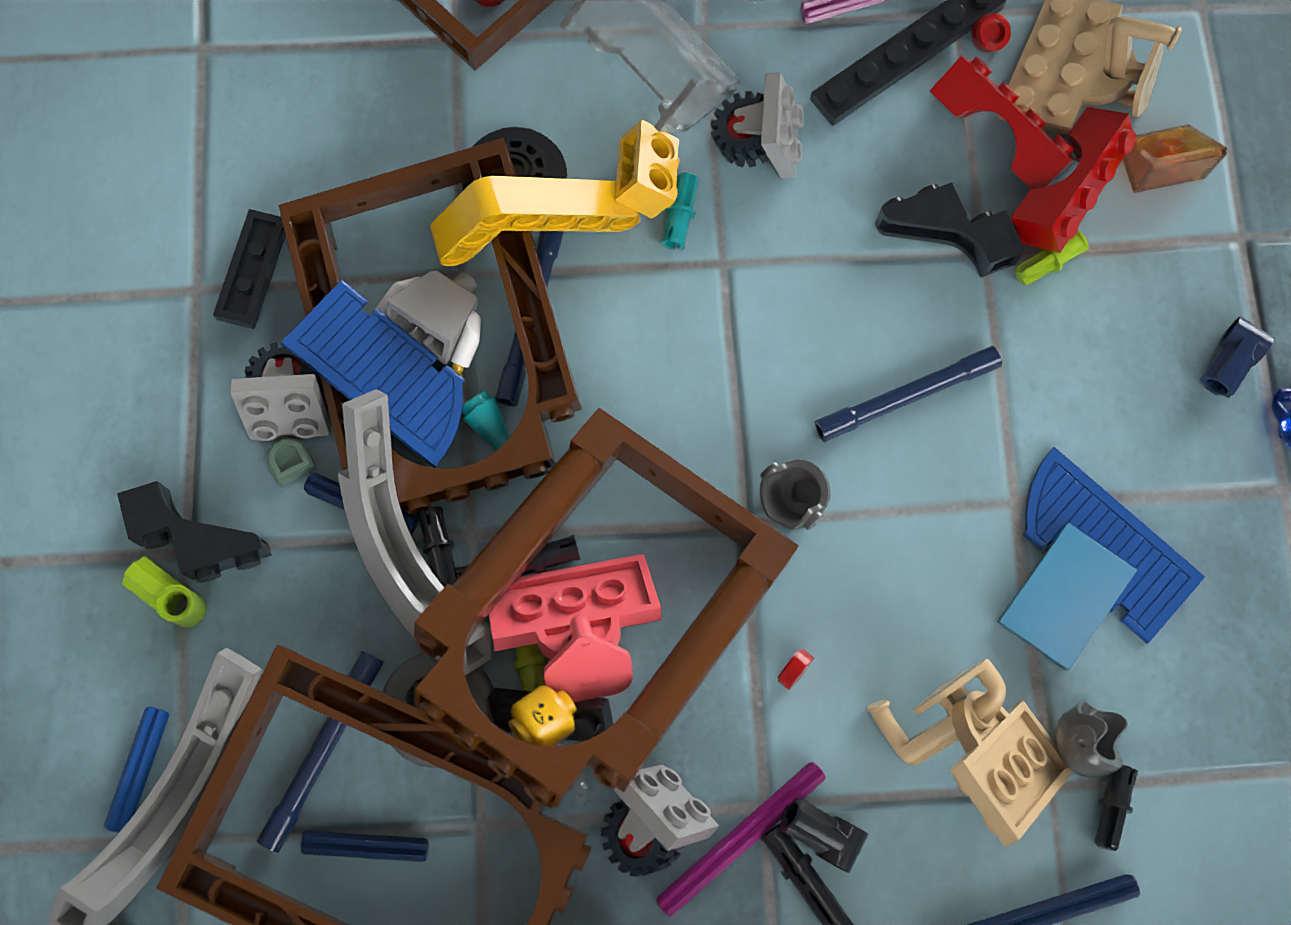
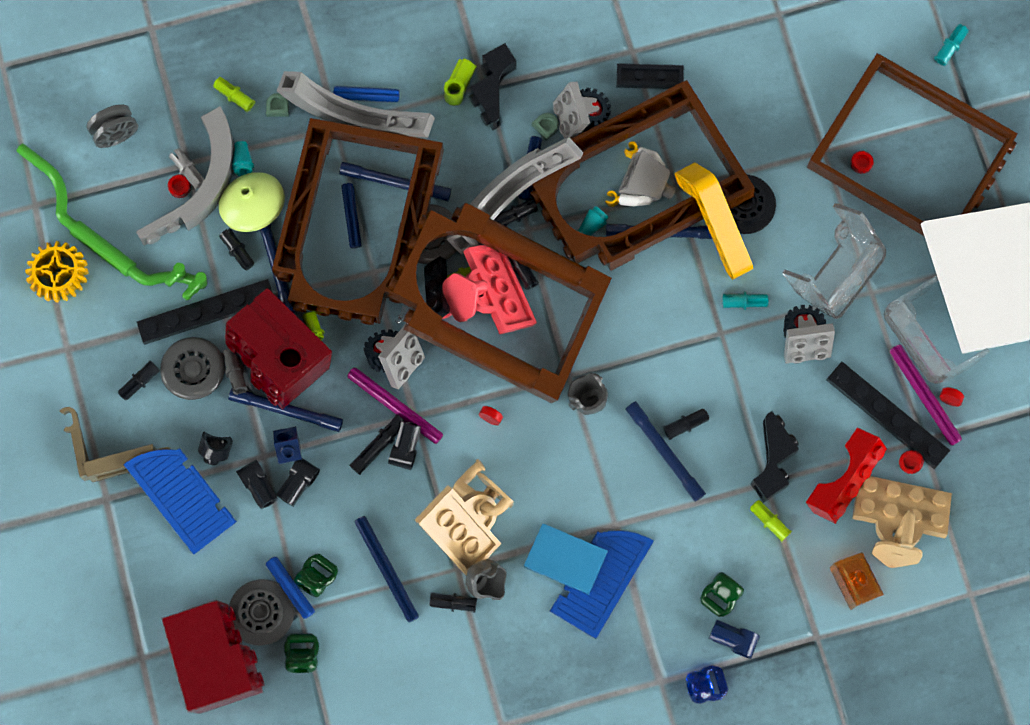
camera: 80 degrees right, 0 degrees up
blue piece [281,280,465,468] -> none
yellow head [508,686,577,746] -> none
yellow brick [615,120,679,219] -> none
red arch [1011,107,1136,253] -> none
none -> black axle [663,409,709,440]
none -> dark green piece [700,572,744,617]

